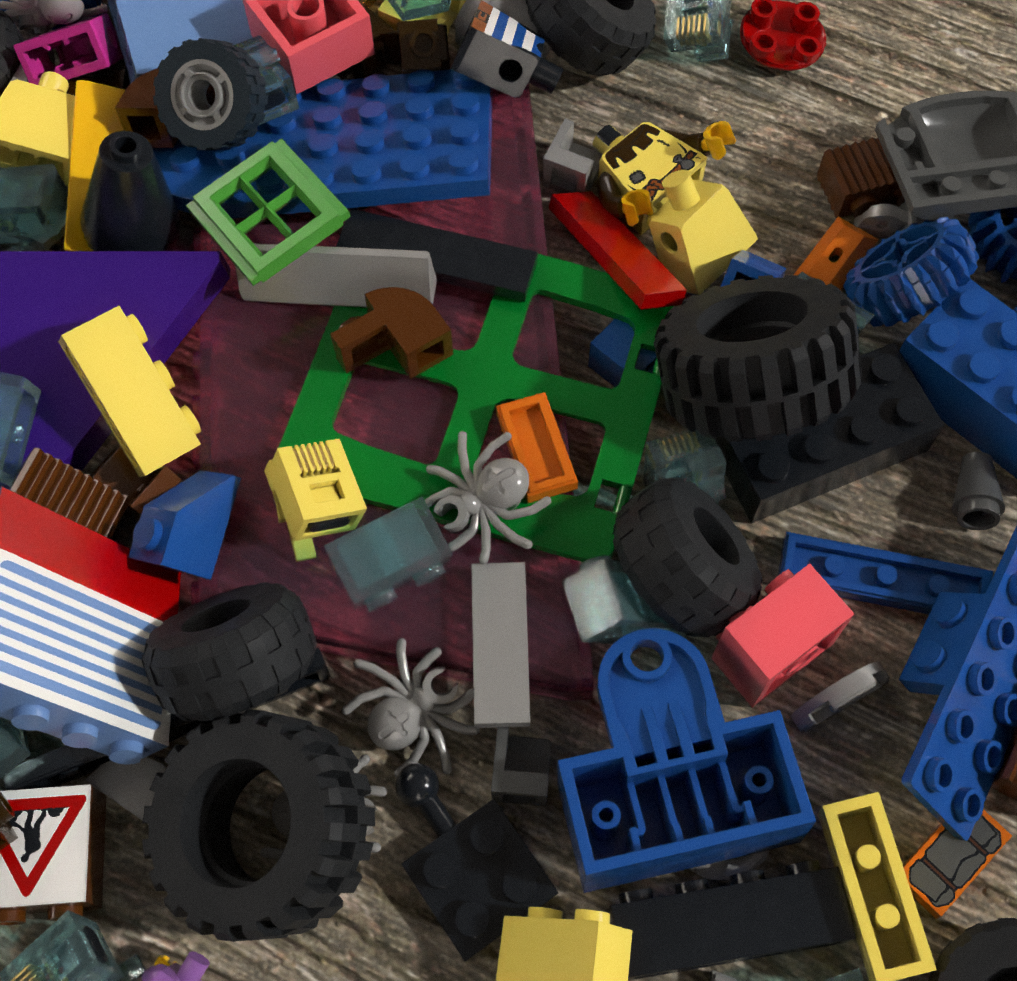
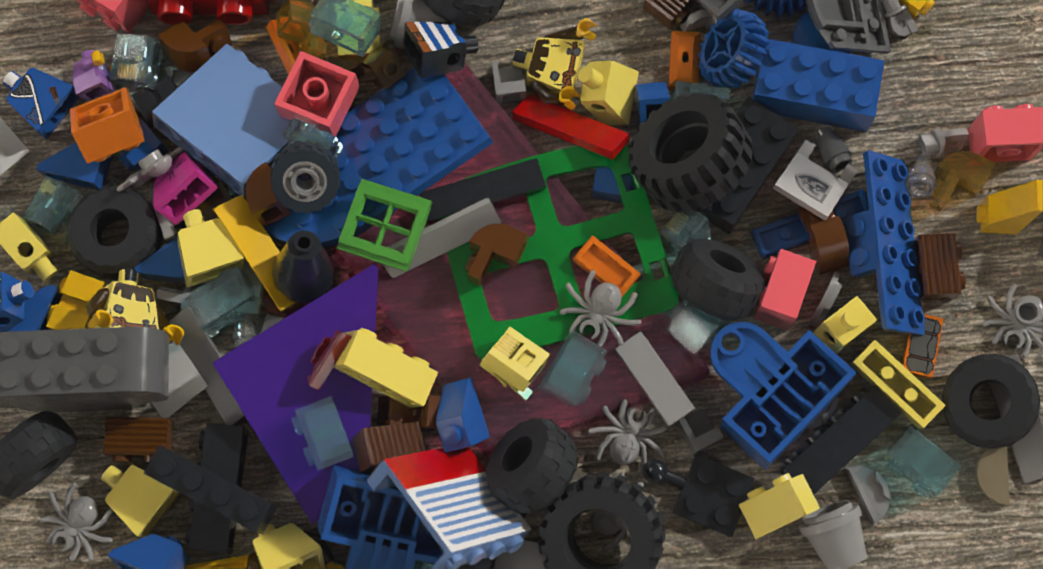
camera: 30 degrees left, 10 degrees up
none -> dark red tile [307,330,352,390]
none -> light grey flag [773,139,858,221]
none -> reddish brown brick [798,206,849,275]
none -> light yellow torso [813,296,877,354]

